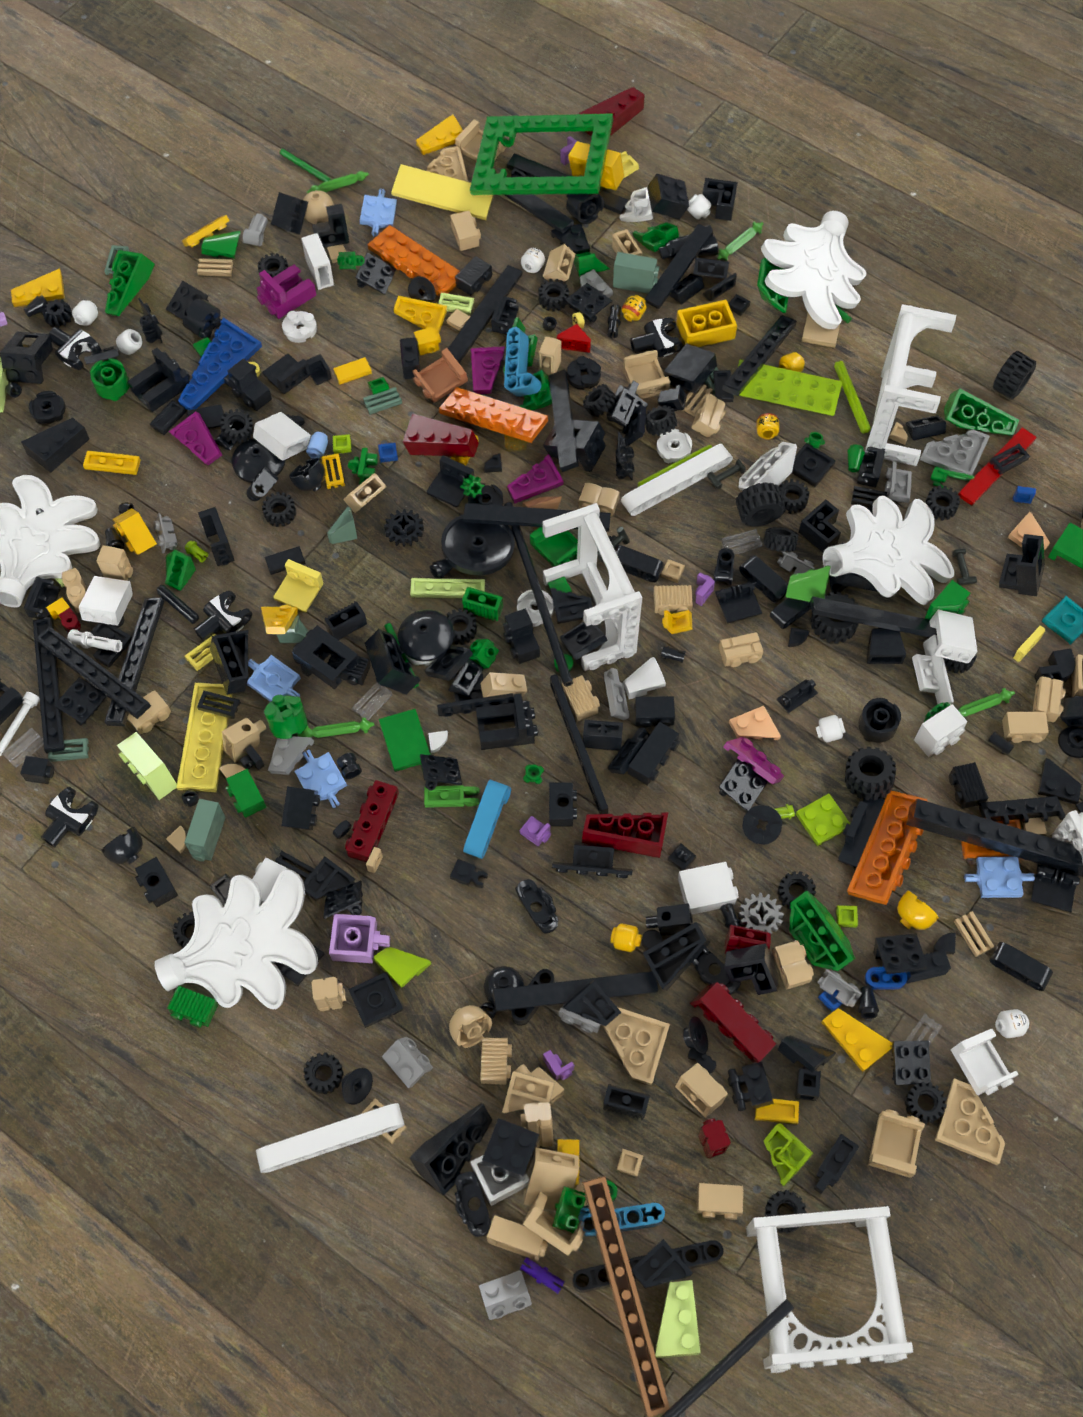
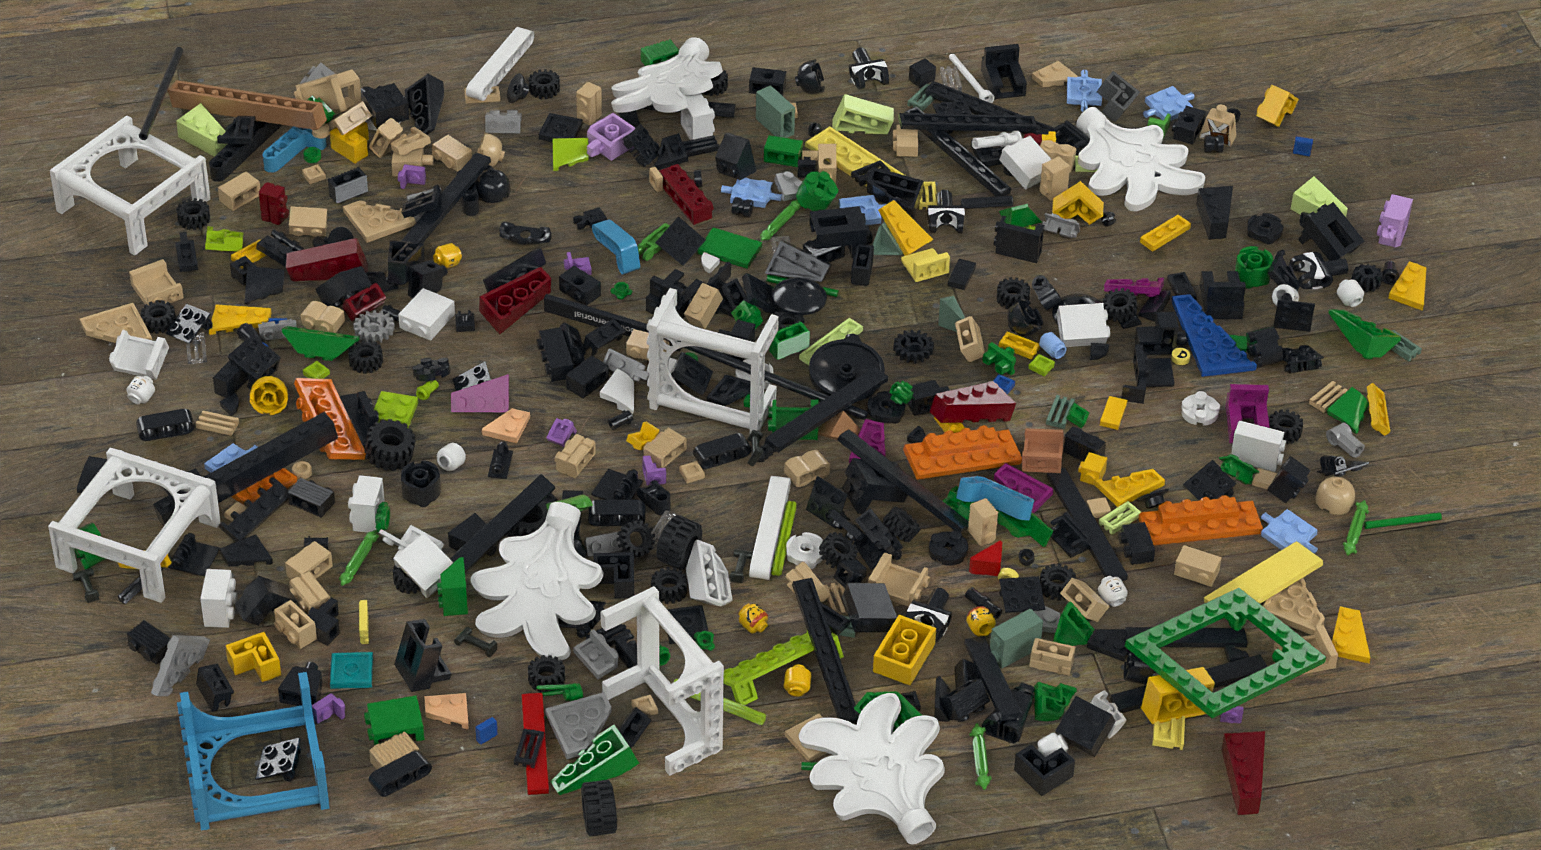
camera: 130 degrees right, 20 degrees down
none -> medium lavender bracket [546,418,577,447]

